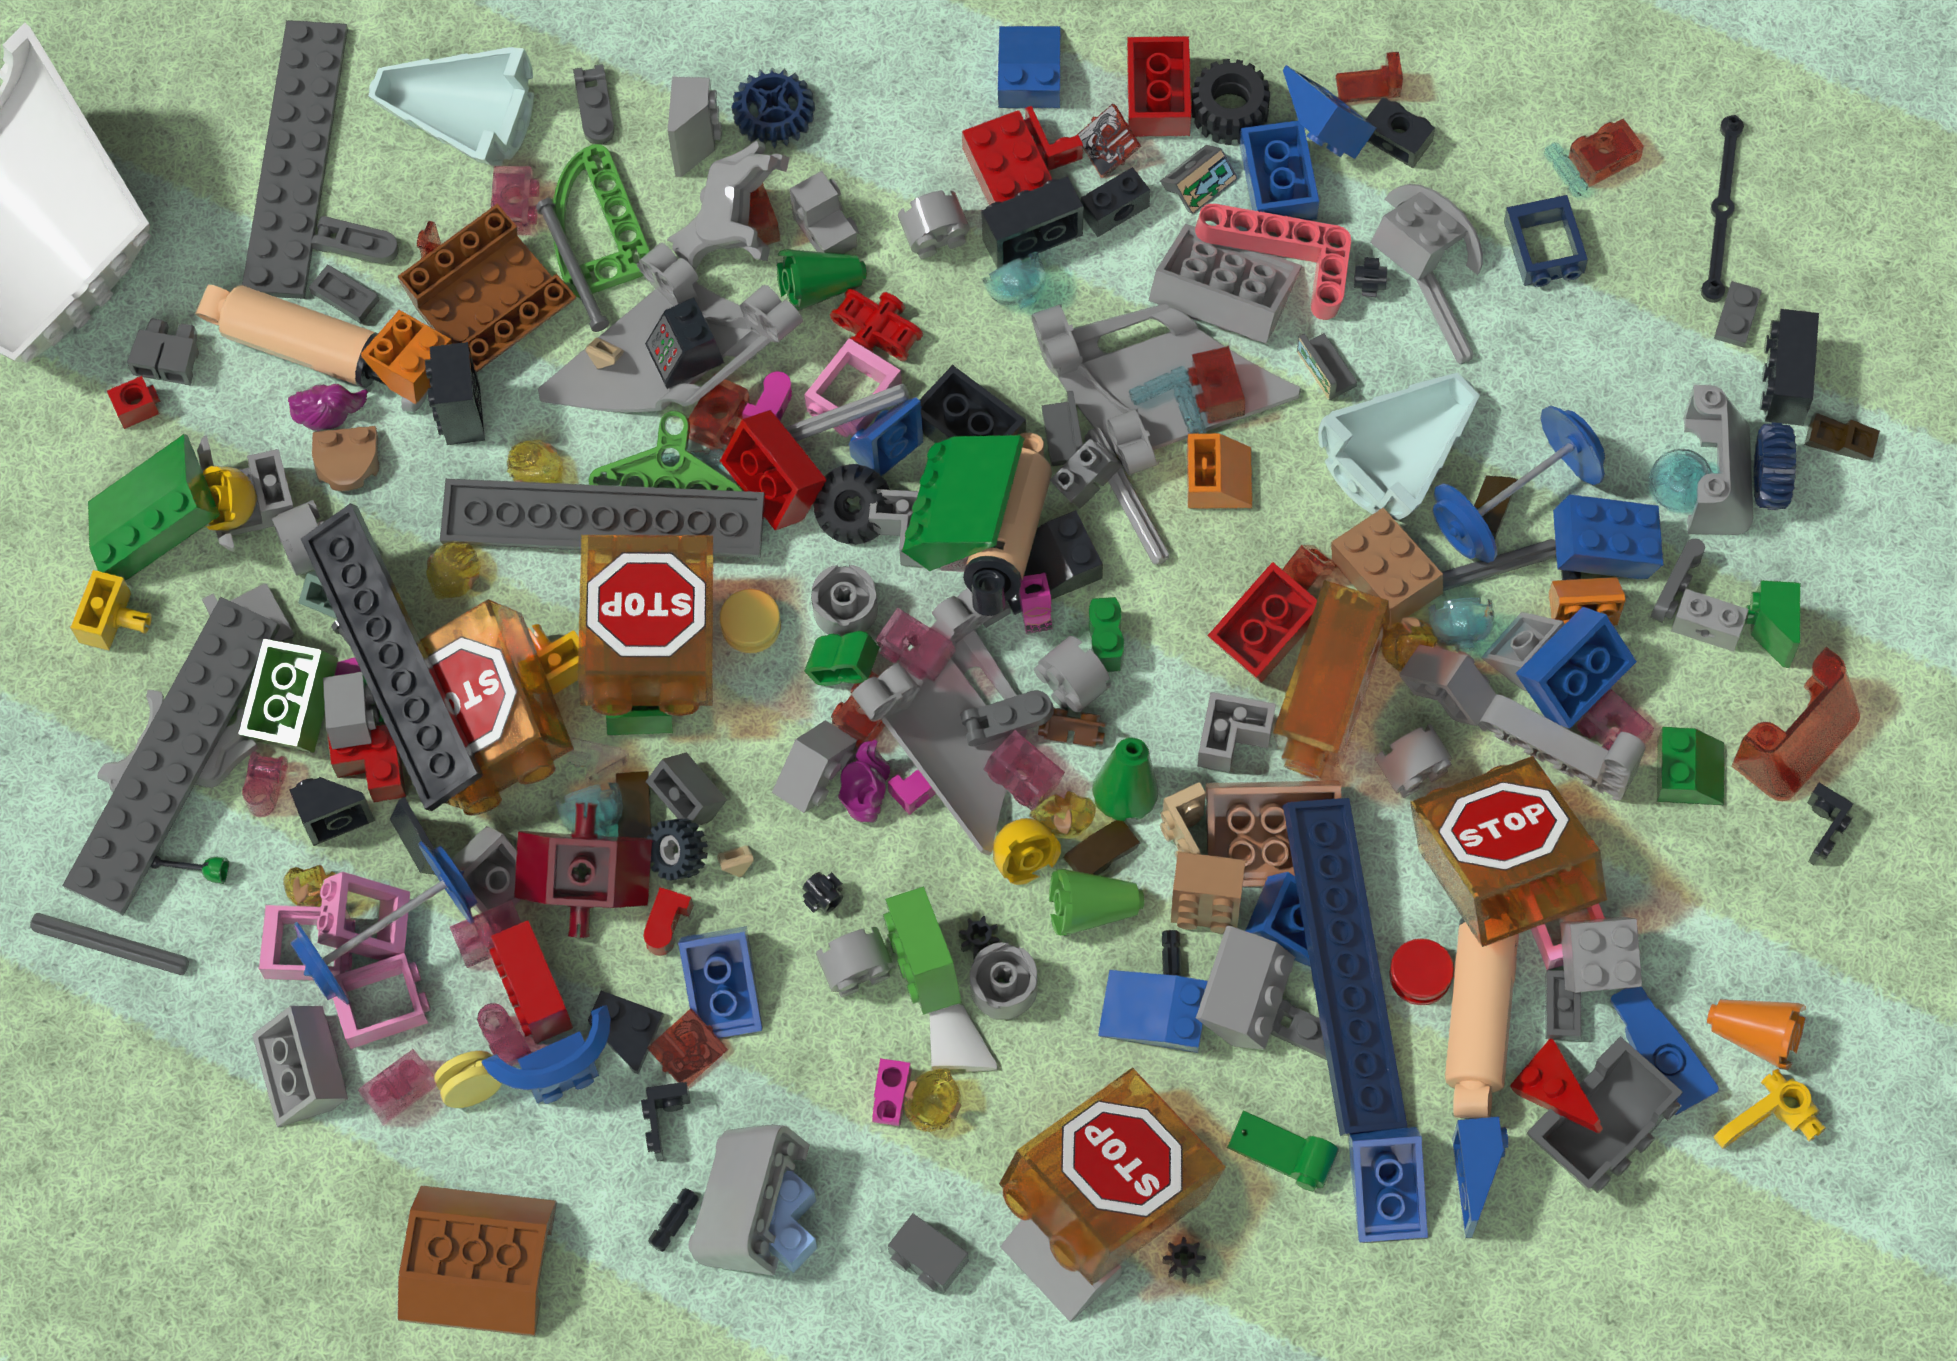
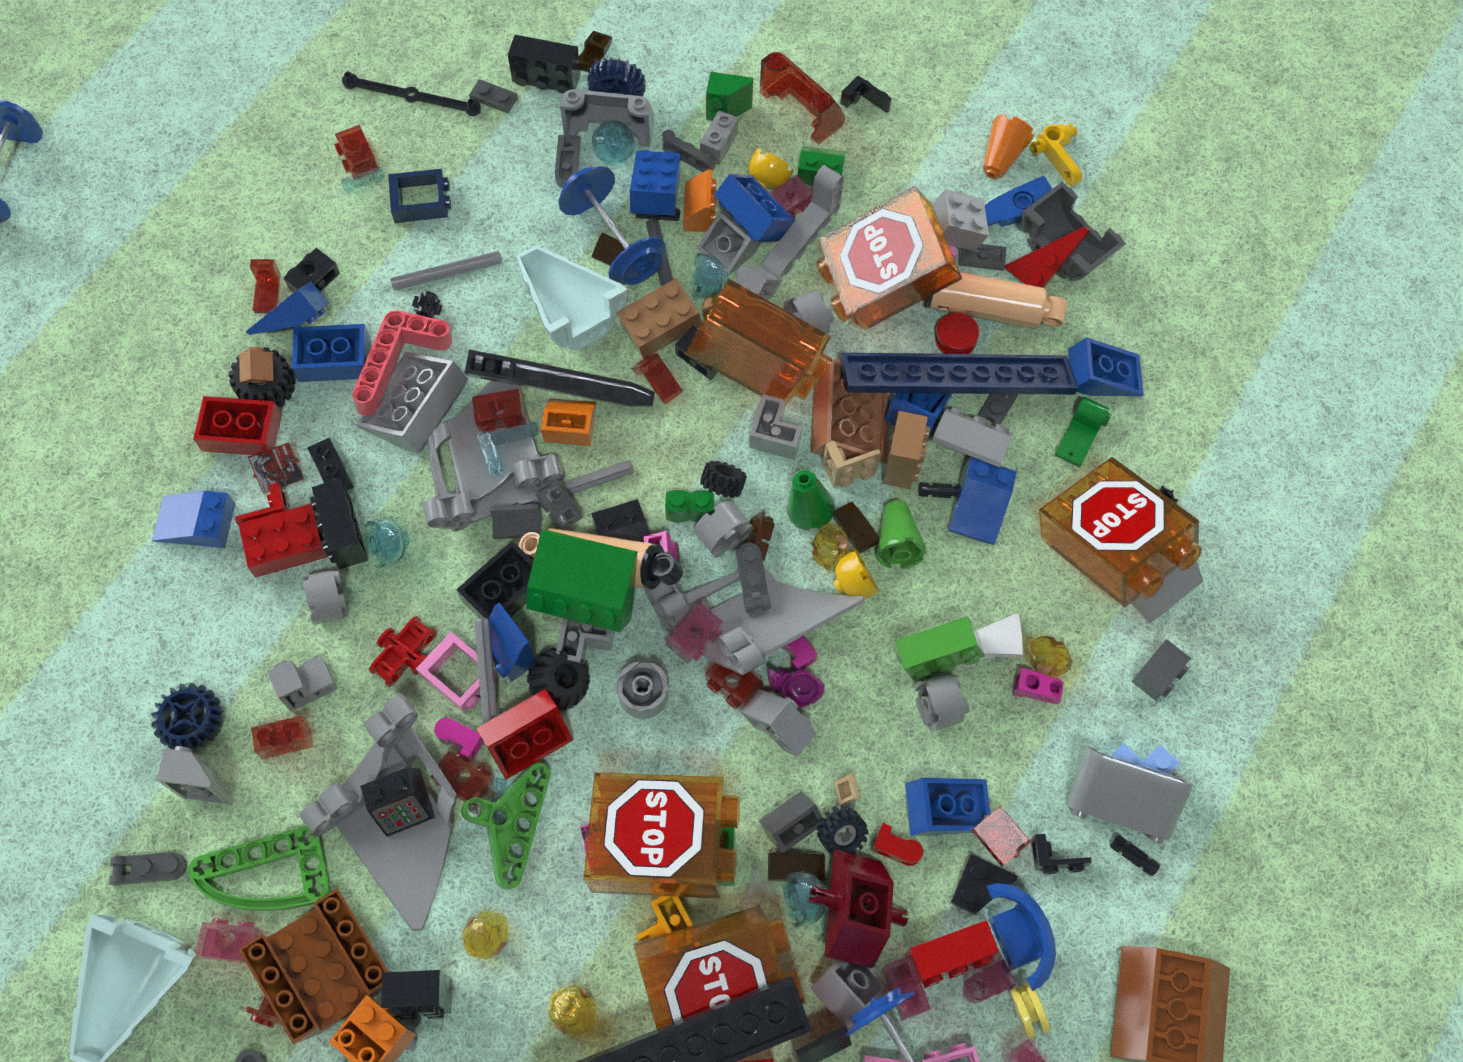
camera: 90 degrees left, 0 degrees up
dark grey plate [440,478,765,558] -> none
dark grey bar [536,198,609,332] -> none
tan slope [585,337,624,369] -> none
light grey animal [667,140,790,270] -> none
light yellow head [720,589,781,653] -> none
green cone [777,249,867,311] -> none
black gear [802,872,843,913] -> none
green brick [804,631,880,686] -> none
black gear [959,916,1000,959] -> none
light grey brick [970,942,1038,1020] -> none
clear pink brick [983,730,1065,812] -> none
panel [1160,145,1237,214] -> none
red brick [1207,562,1326,683] -> none
dark grey panel [1297,333,1357,401] -> none
light grey piece [1370,184,1483,281] -> none
blue slope [1452,1117,1508,1238] -> none
none -> nougat brick [239,347,273,384]
none -> black piece [464,349,655,407]
none -> dark grey plate [555,135,581,188]
none -> black tyre [700,461,747,498]
none -> yellow cylinder [749,149,794,190]

